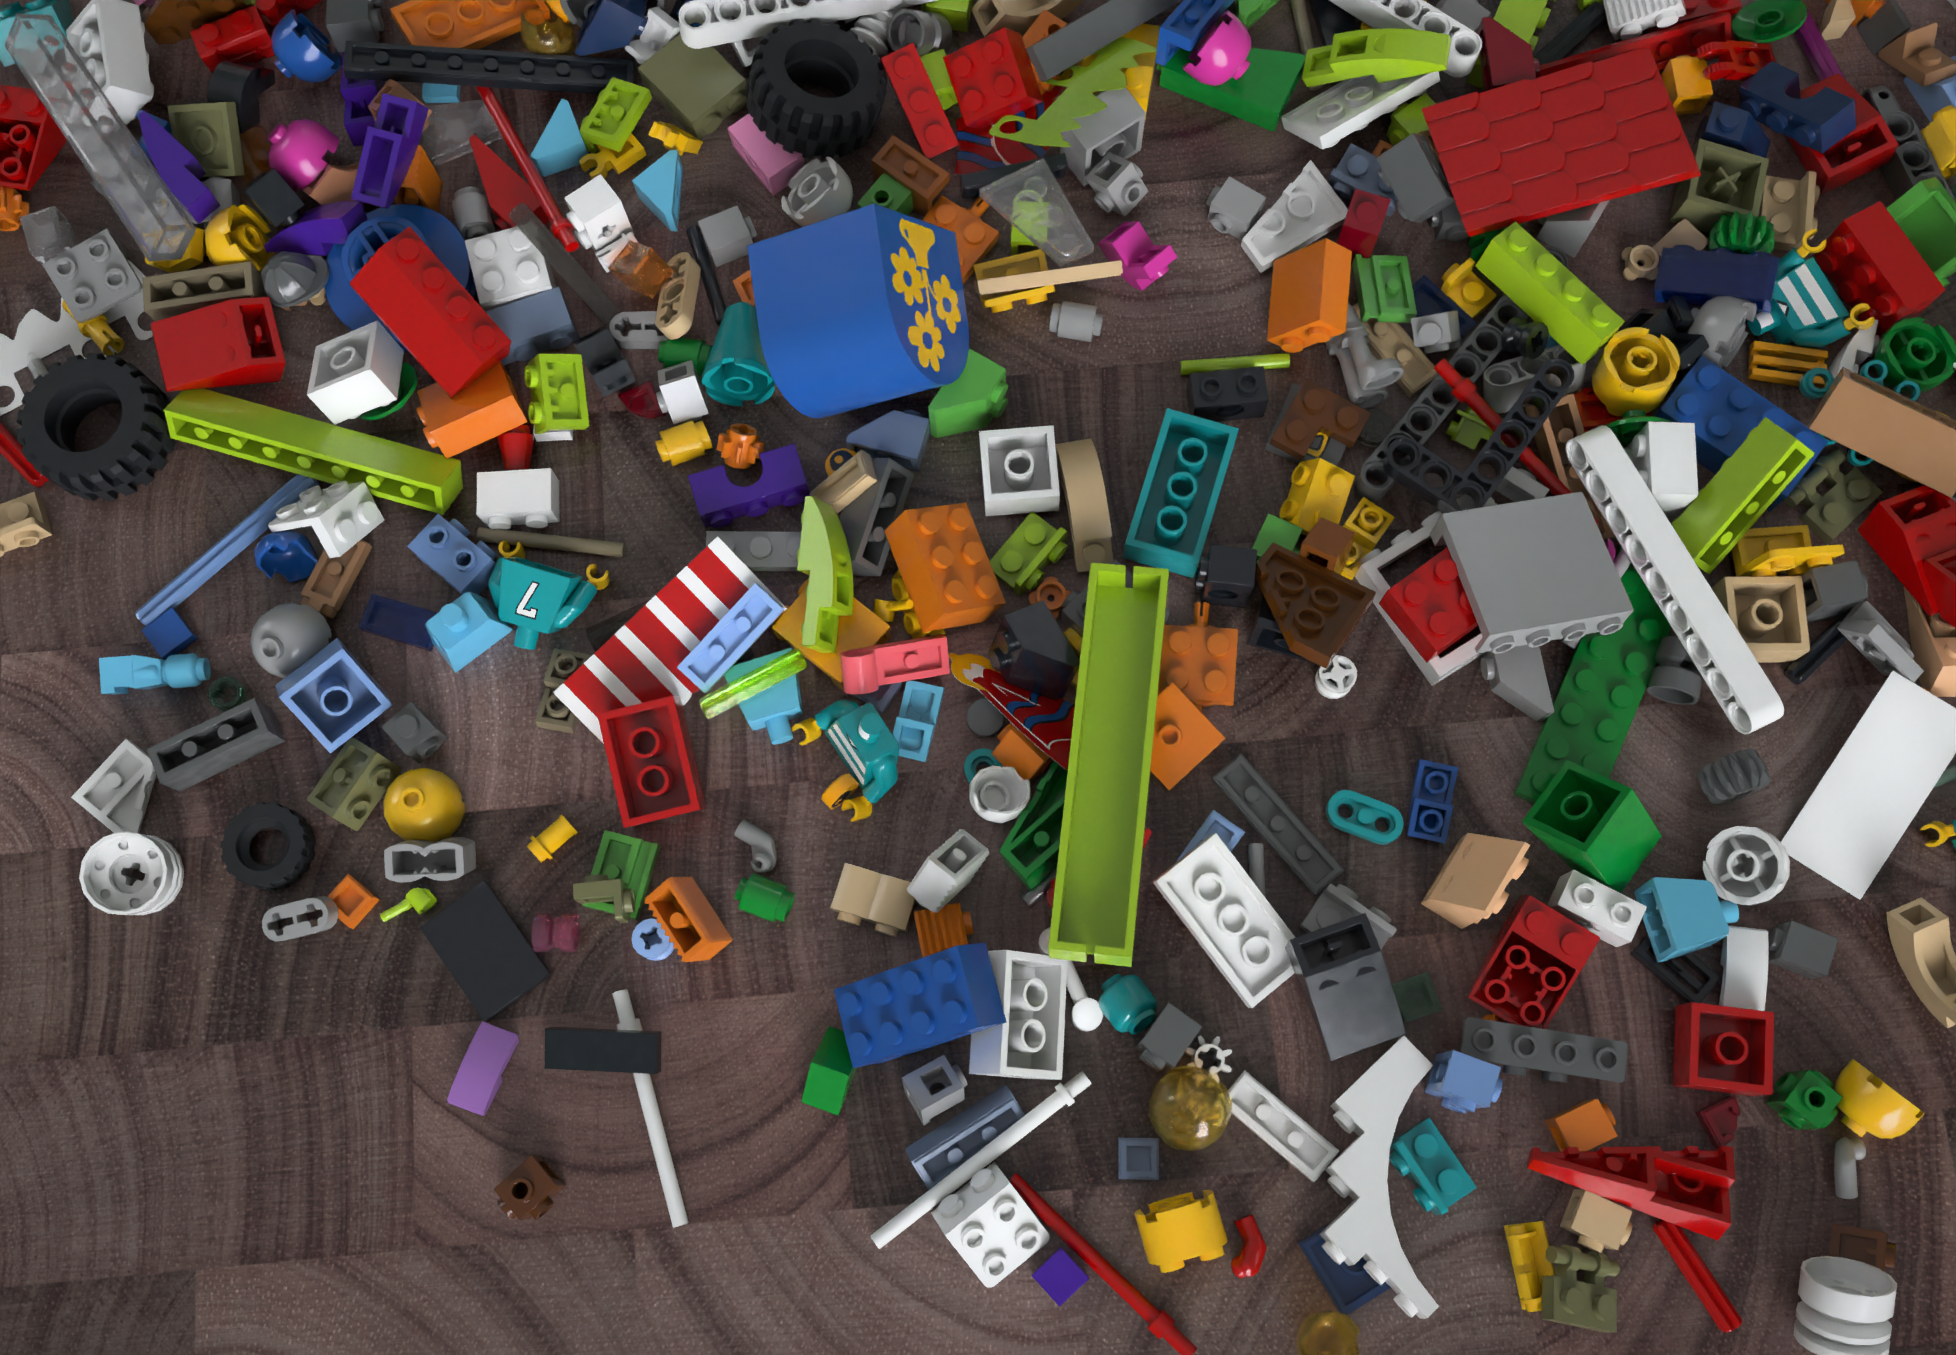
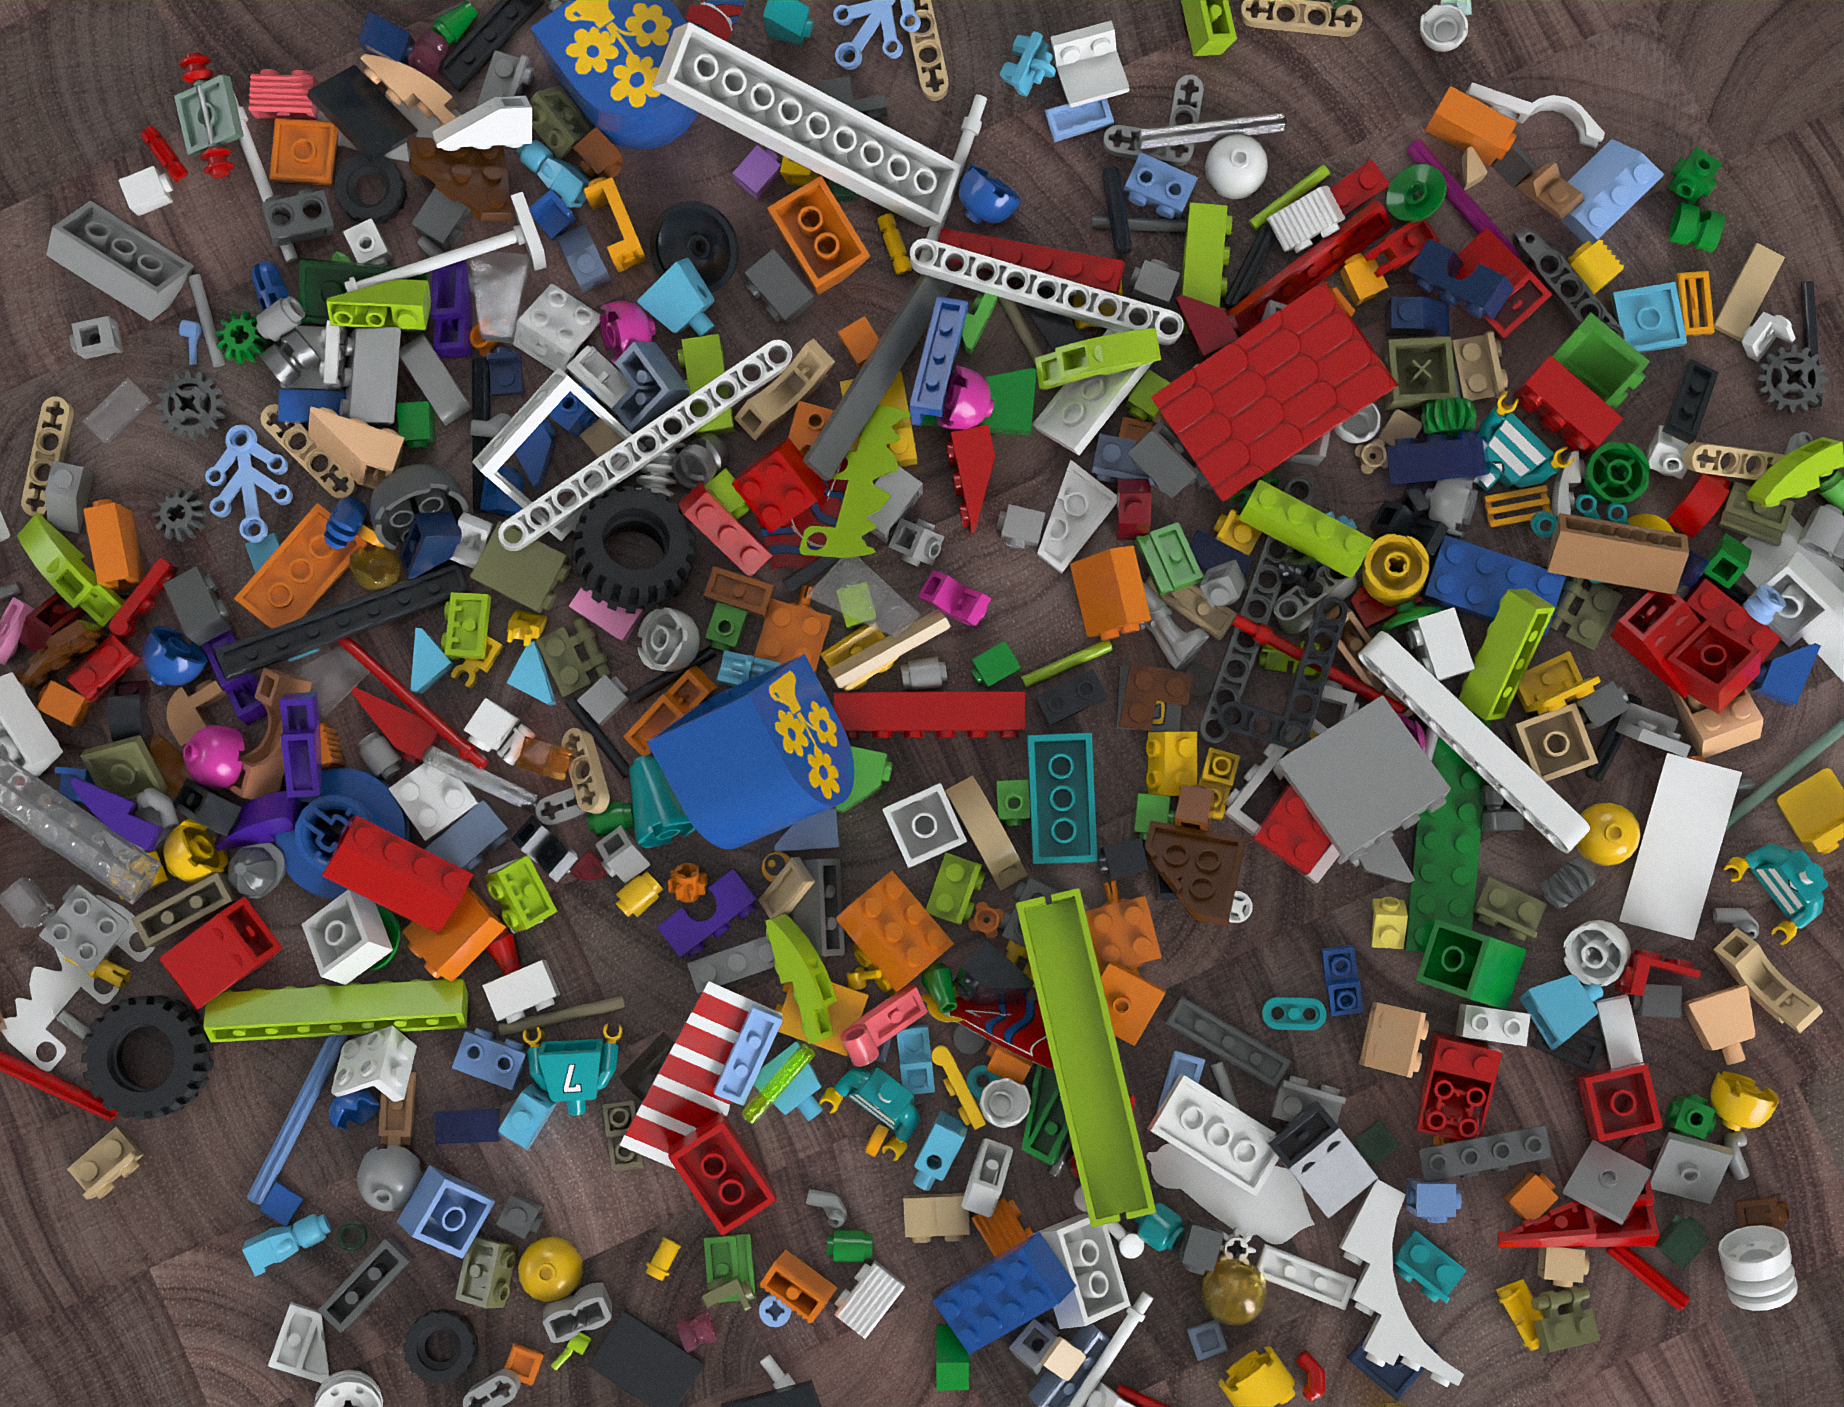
camera: 20 degrees left, 10 degrees up
none -> orange brick [36,680,93,728]
none -> light grey arm [137,788,179,829]
none -> medium nougat brick [166,679,227,747]
none -> olive plate [535,617,611,698]
none -> red brick [833,692,1025,739]
none -> white brick [834,1260,905,1339]
none -> medium azure torso [913,1110,969,1191]
none -> green cone [921,963,958,1013]
none -> yellow plate [931,1045,986,1130]
none -> red slope [946,424,995,534]
none -> green brick [970,641,1021,689]
none -> bright green brick [996,780,1030,826]
none -> slope [1040,1336,1086,1381]
none -> white sticker [1147,1143,1315,1244]
none -> white hair [1334,403,1381,443]
none -> light yellow bracket [1370,897,1408,949]
none -> olive bracket [1473,877,1547,942]
none -> light grey plate [1563,1140,1652,1225]
none -> yellow cylinder [1576,802,1641,866]
none -> red bracket [1612,950,1701,996]
none -> light grey plate [1649,1132,1733,1204]
none -> clear green brick [1654,1215,1710,1269]
none -> light nougat torso [1681,985,1755,1065]
none -> light grey arm [1713,908,1759,939]

